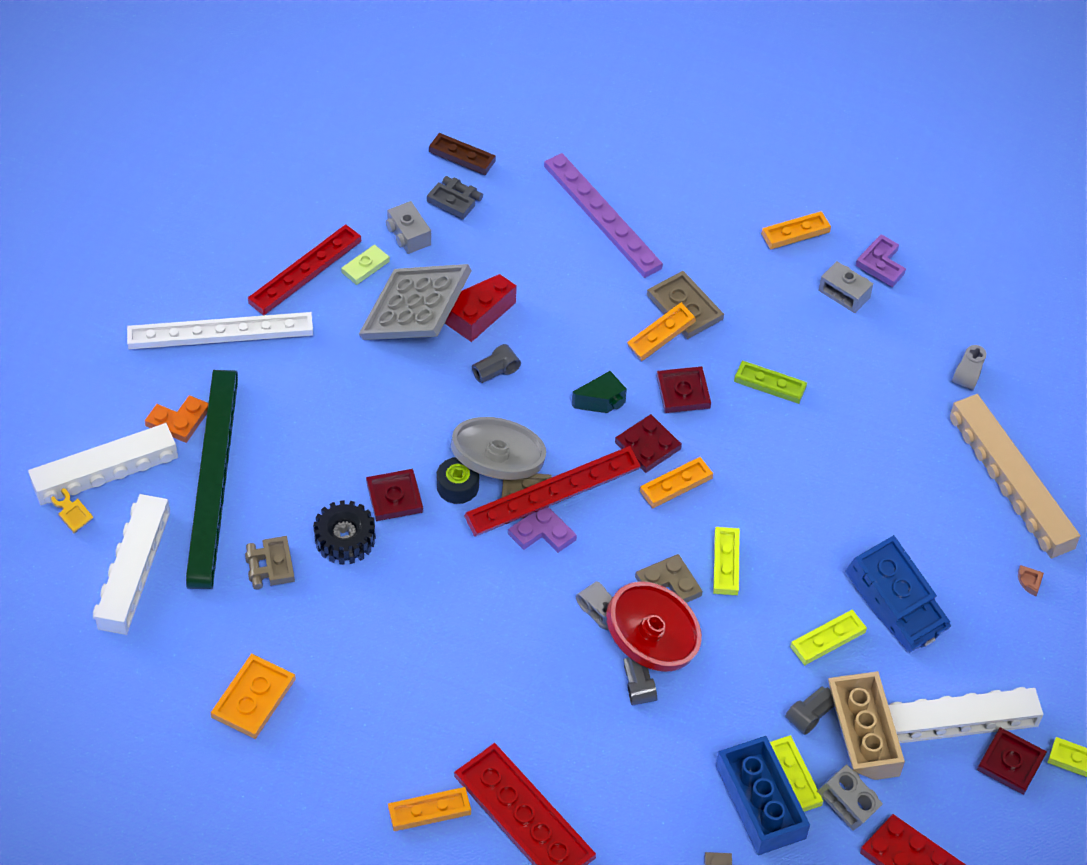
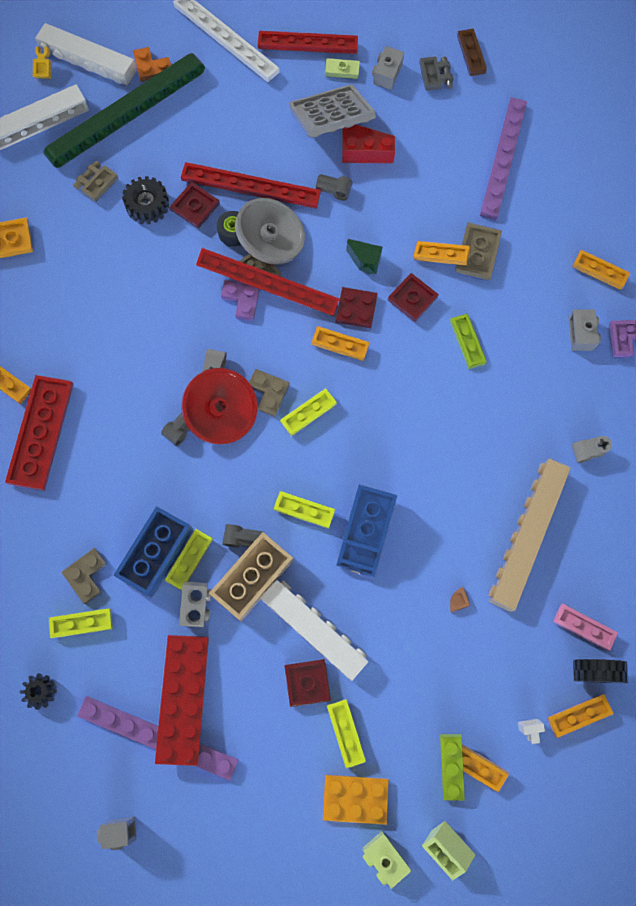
camera: 50 degrees right, 20 degrees up
none -> red plate [181,162,321,209]

